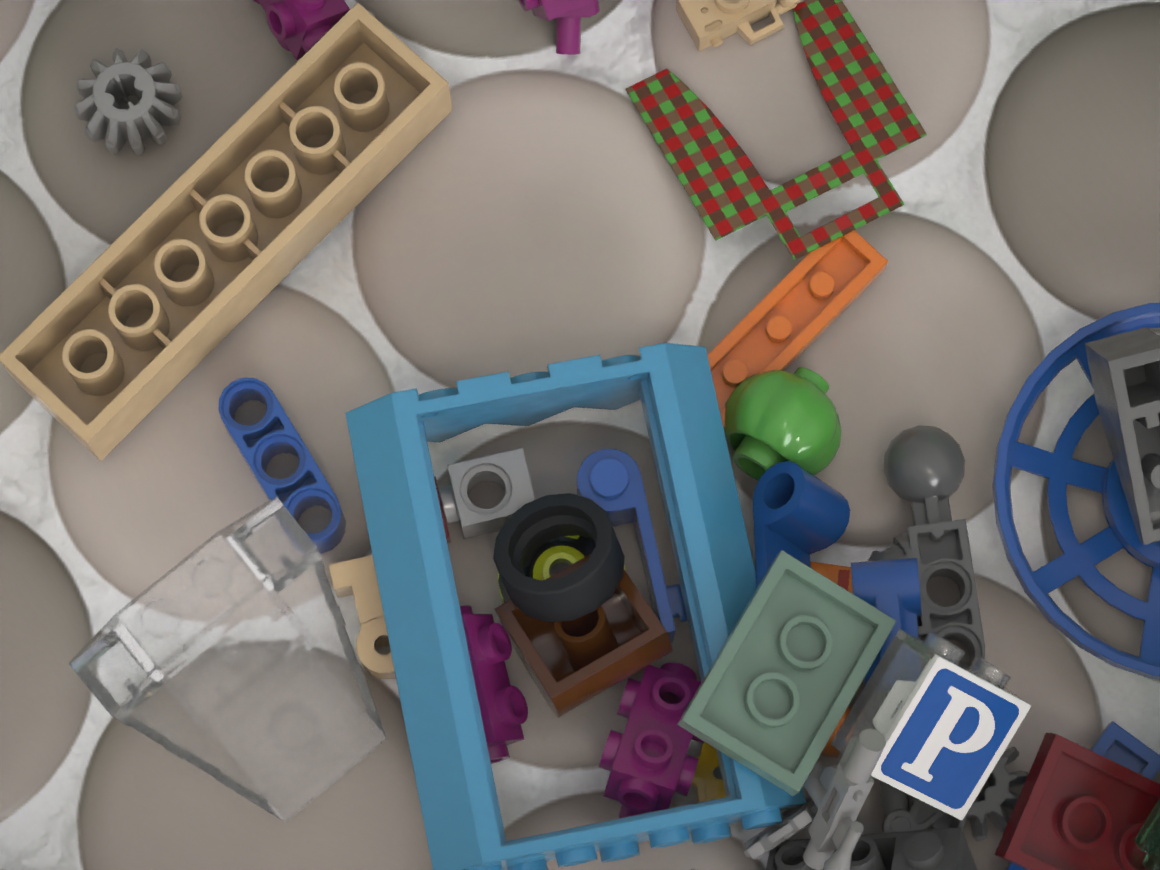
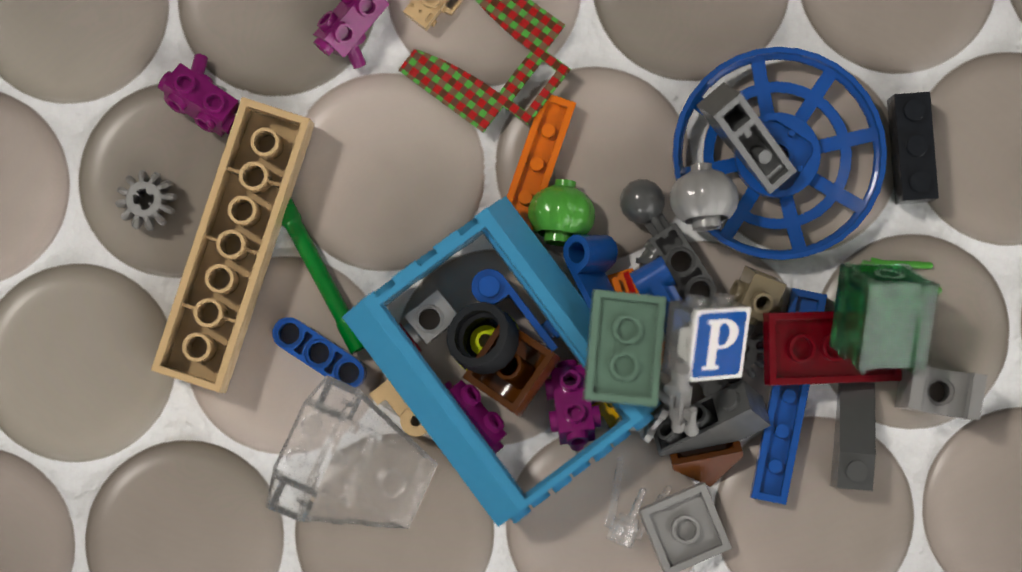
camera: 25 degrees left, 10 degrees up
none -> green piece [282,198,364,354]
none -> light grey plant [670,162,739,231]
none -> dark tan brick [729,265,787,325]

